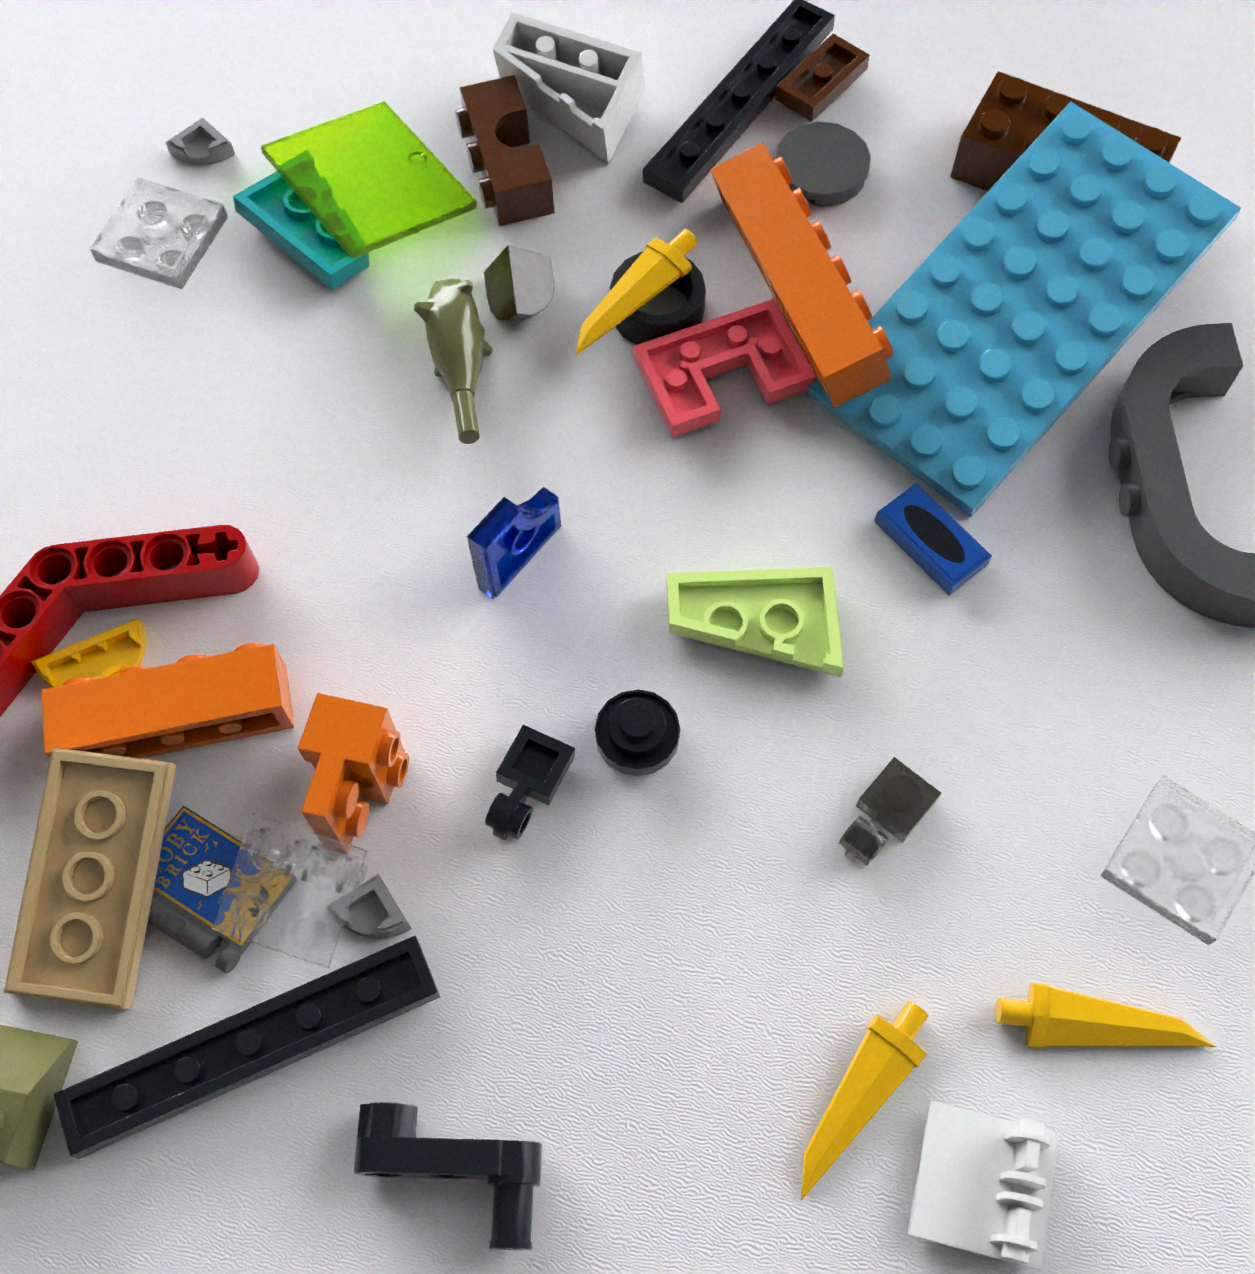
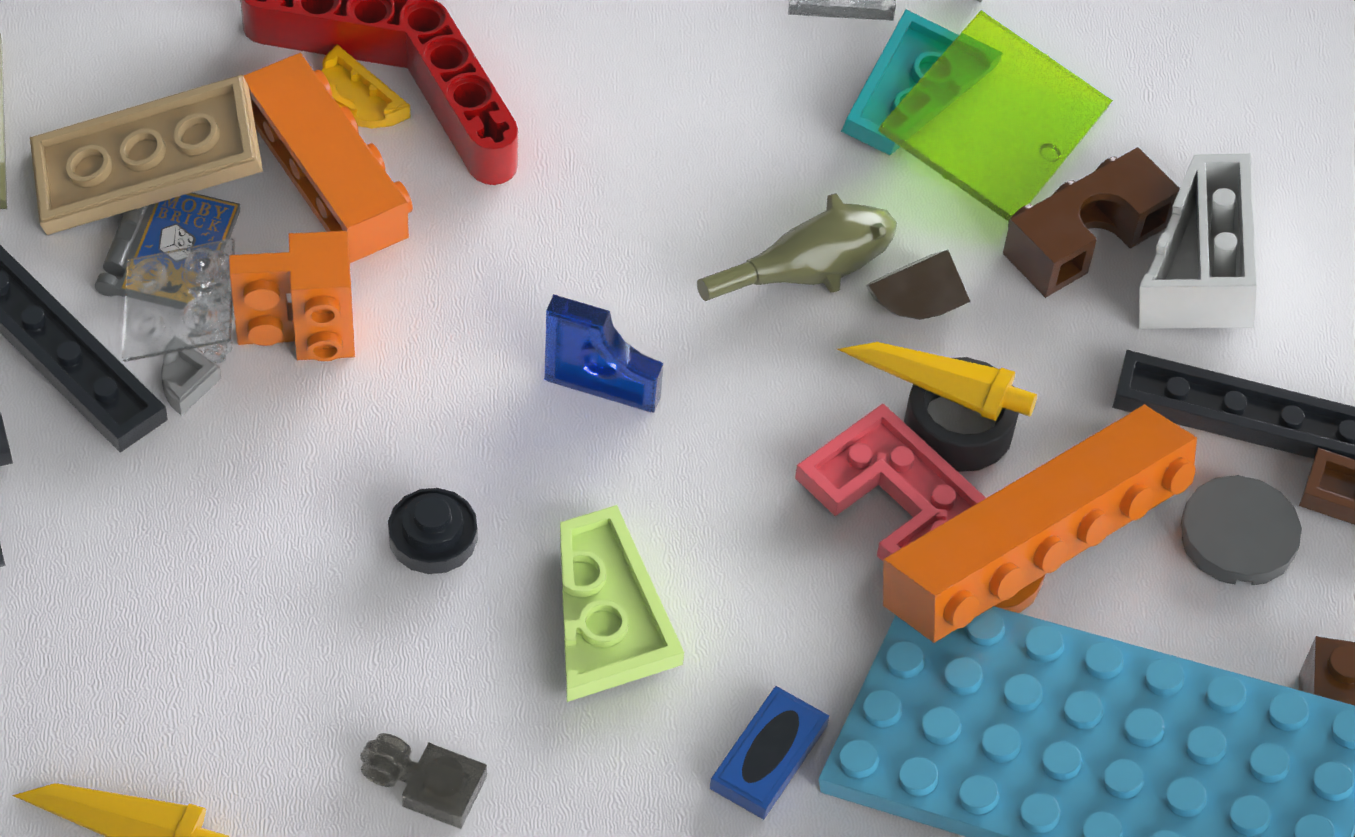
camera: 65 degrees right, 10 degrees down
black plate [485,725,575,840] -> none

